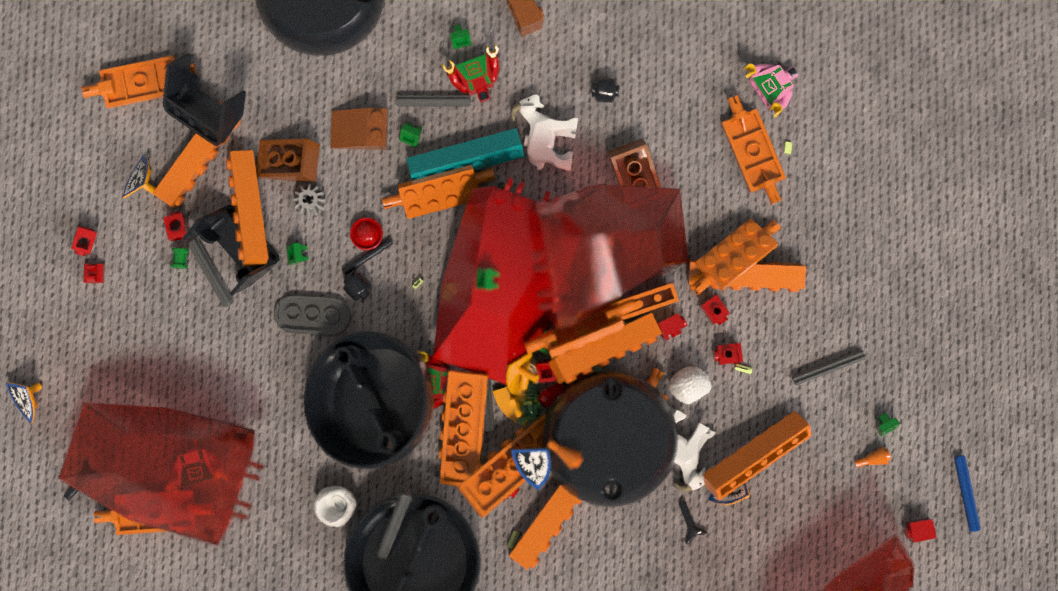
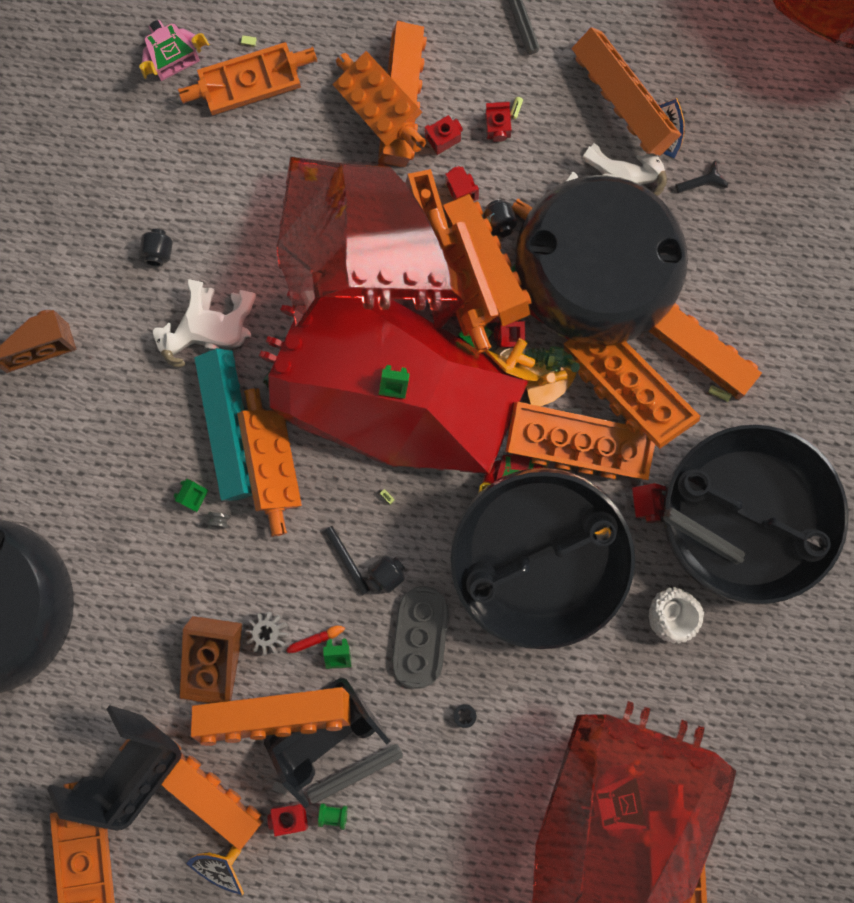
camera: 80 degrees left, 5 degrees down
dark orange slope [330,108,389,150] -> none
red hat [350,217,383,250] -> none
dark grey axle [396,95,471,107] -> none
torso [441,43,500,103] -> none
green tile [450,24,472,50] -> none
shield [511,448,551,490] -> none
red cone [537,383,565,408] -> none
orange cone [547,440,583,469] -> none
dark orange slope [607,138,664,209] -> none
white hair [669,366,712,404] -> none
none -> dark grey bush [206,512,230,528]
none -> red piece [286,626,345,653]
none -> black bush [454,704,477,728]
none -> black head [483,200,518,237]
none -> red brick [632,483,666,523]

